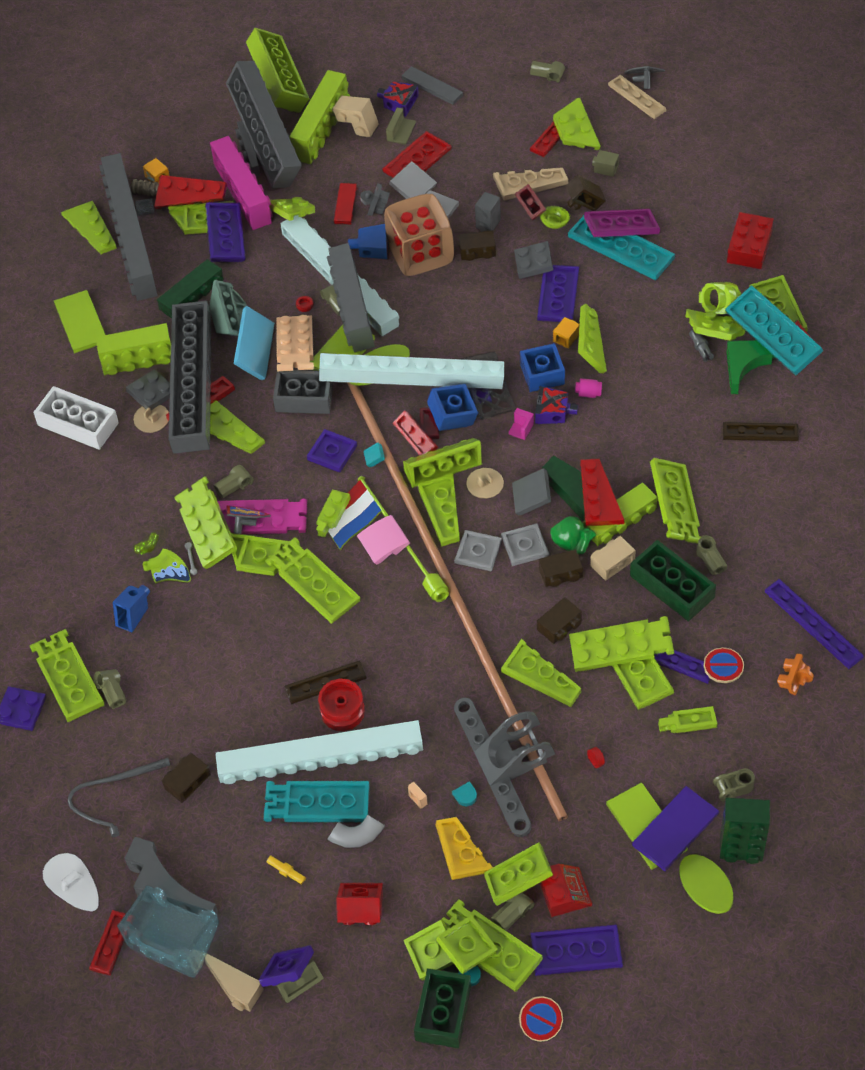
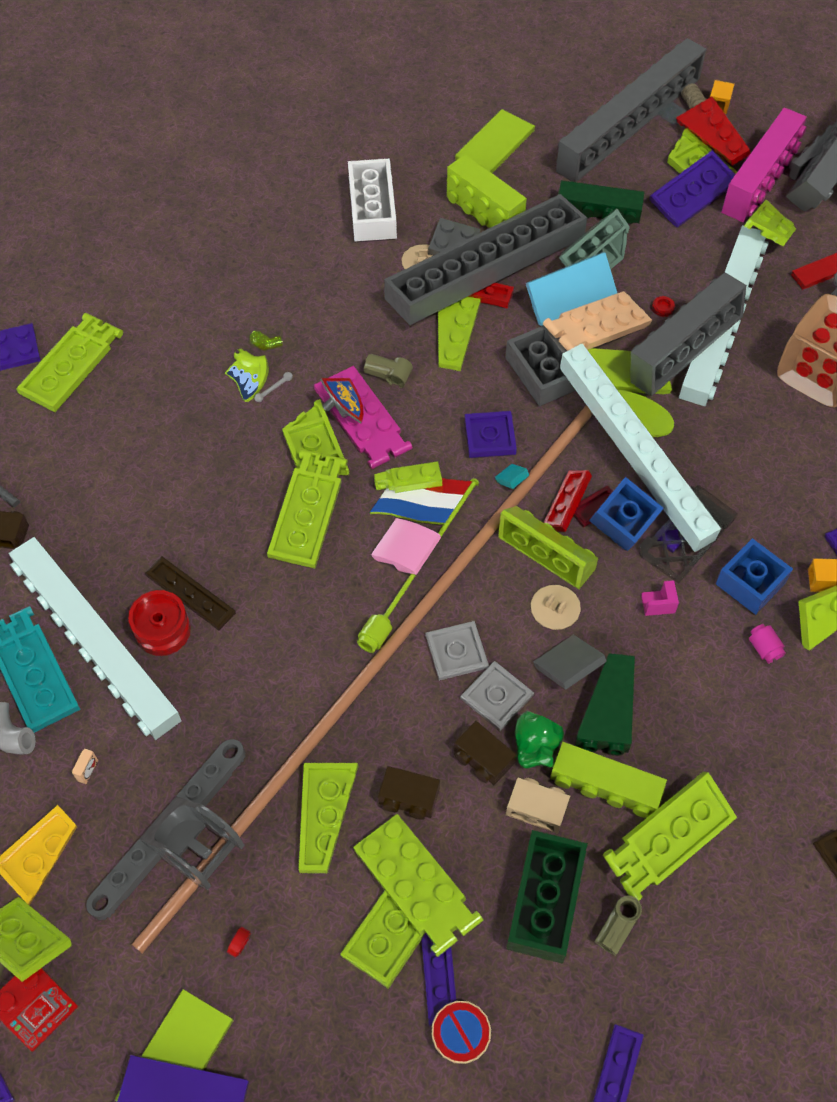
camera: 55 degrees right, 5 degrees up
lime wing [61,201,117,254] -> none
olive piece [94,669,127,709] -> none
blue torso [113,585,150,632] -> none
lime hinge [174,476,237,569] -> none
blue torso [348,224,387,259] -> none
lime wing [417,474,460,546] -> none
teal tile [452,781,477,806] -> none
torso [535,386,578,424] -> none
red wing [580,459,624,526] -> none
lime hinge [658,706,717,733] -> none

